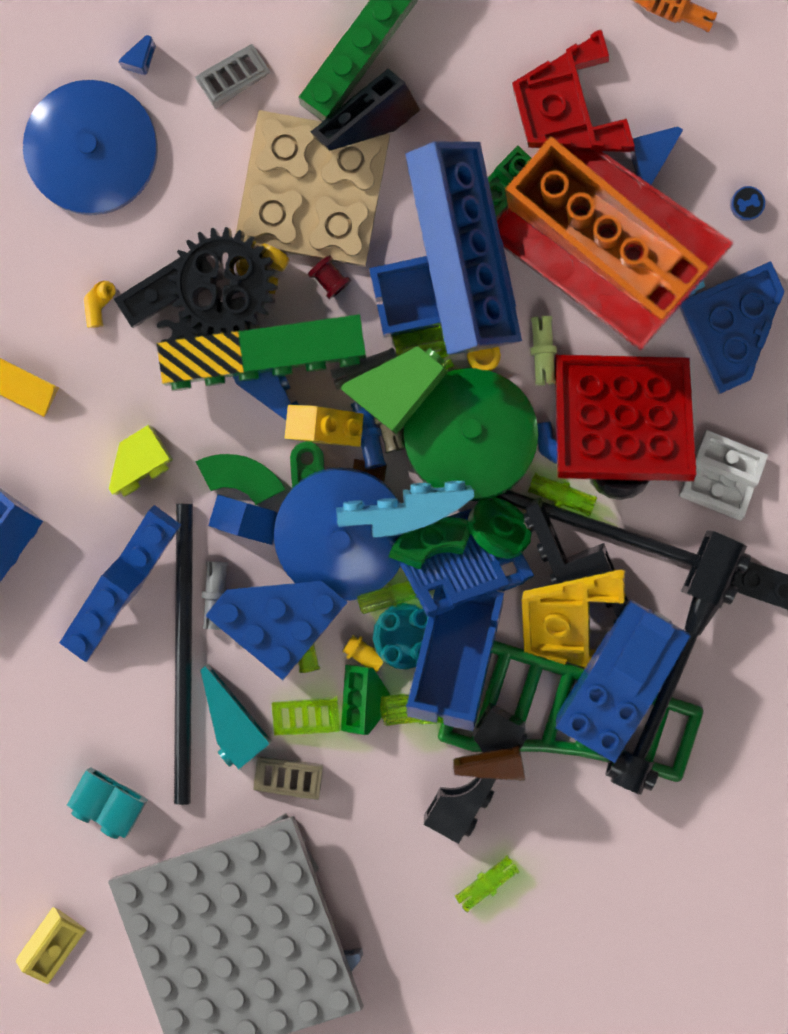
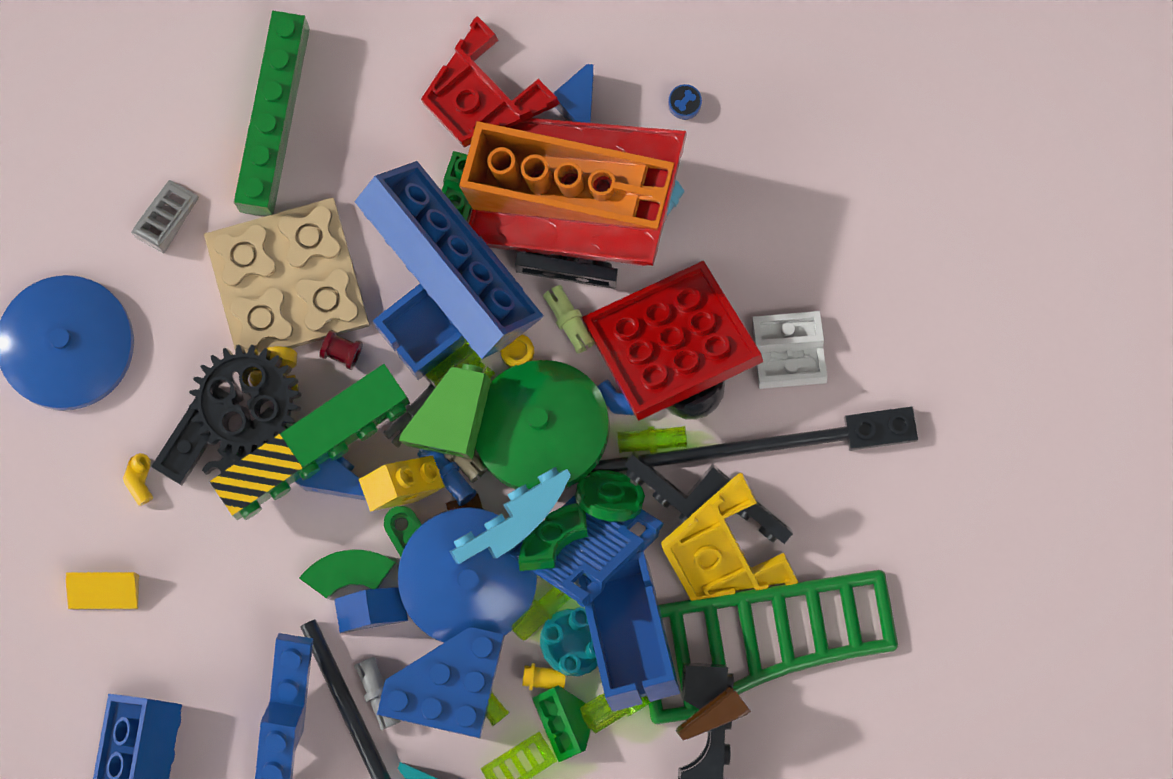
camera: 25 degrees left, 10 degrees down
neon yellow slope [109,425,173,497] -> none
blue slope [118,35,156,76] -> none
black slope [310,68,421,151] -> none
blue piece [556,599,690,763] -> none
black bar [605,530,751,795] -> none
blue plate [679,261,785,395] -> none
none -> black plate [515,251,618,289]

